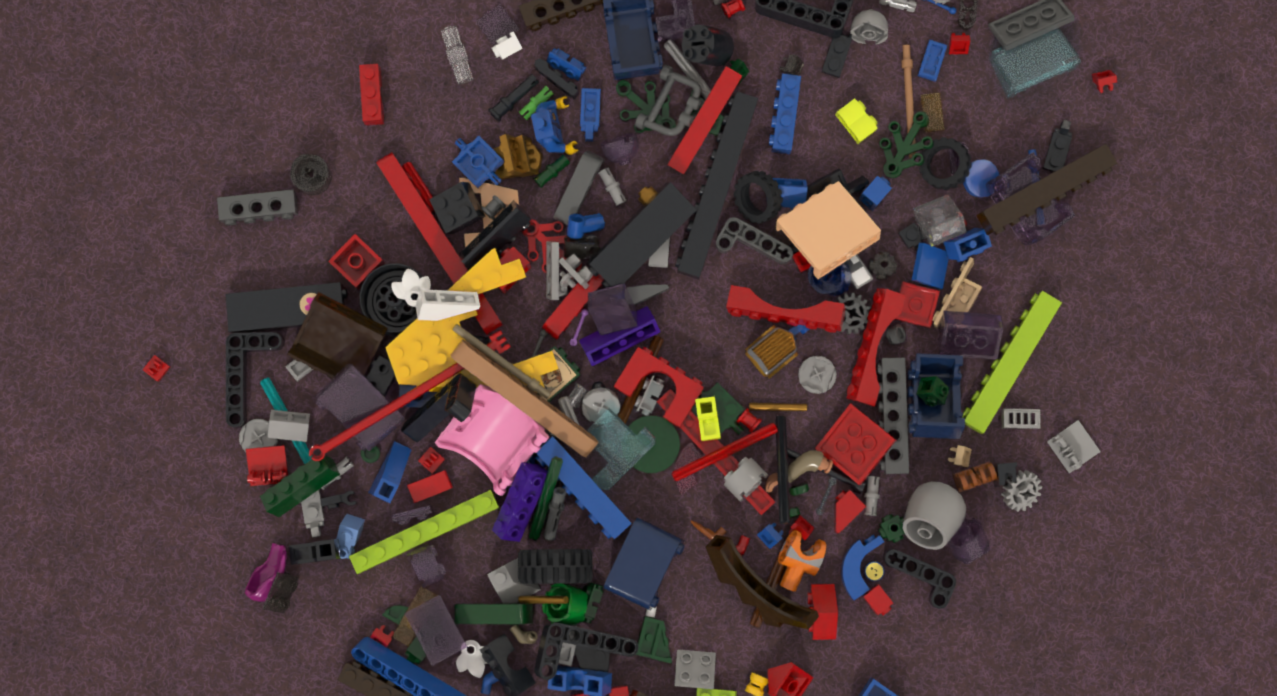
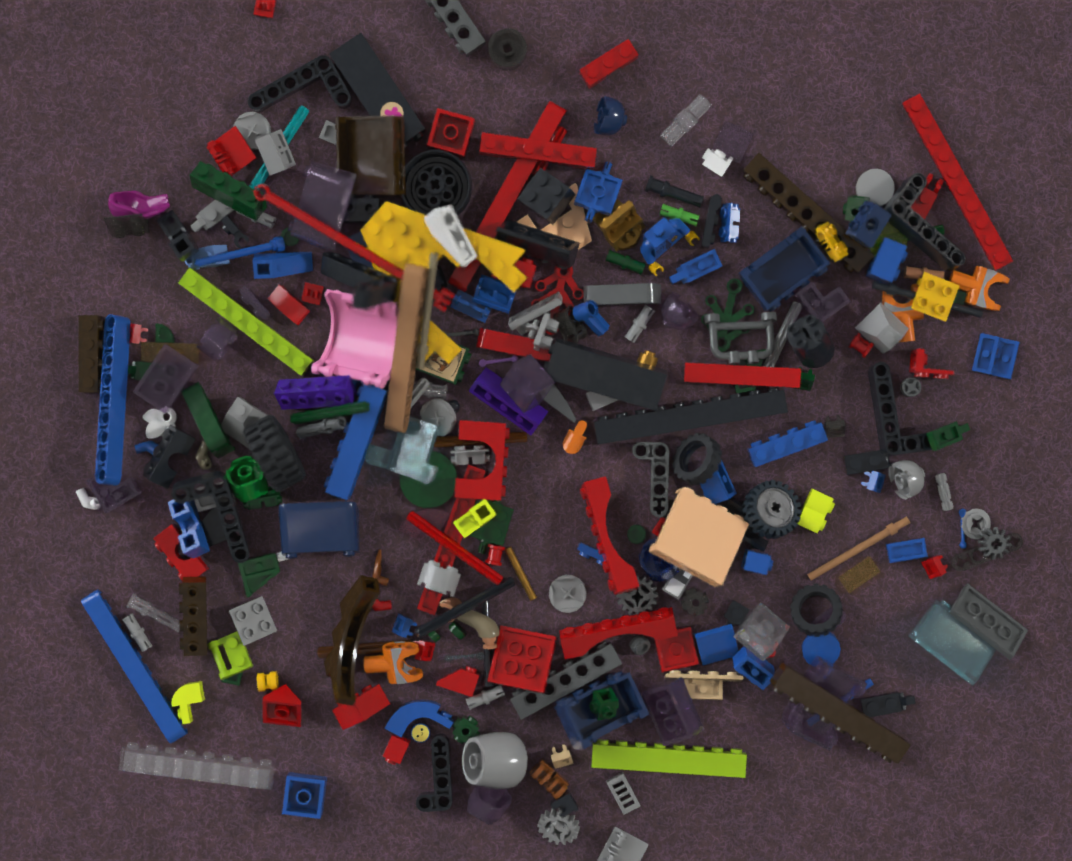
camera: 65 degrees right, 5 degrees up
white plate [391,269,431,307] -> none
dark grey bush [481,195,506,220] -> none
pearl gold bar [518,596,569,604] -> none
pearl gold piece [745,325,799,379] -> none
dark green plant [879,111,934,178] -> none
red tile [1092,70,1117,93] -> none
none -> blue piece [195,236,285,267]
none -> blue hinge [450,290,492,323]
none -> blue hinge [472,274,517,314]
none -> red arch [479,132,597,170]
none -> orange arm [563,420,587,454]
none -> dark blue cylinder [594,96,627,136]
none -> dark green tile [627,525,646,544]
none -> wheel [743,480,801,539]
none -> tile [861,471,886,493]

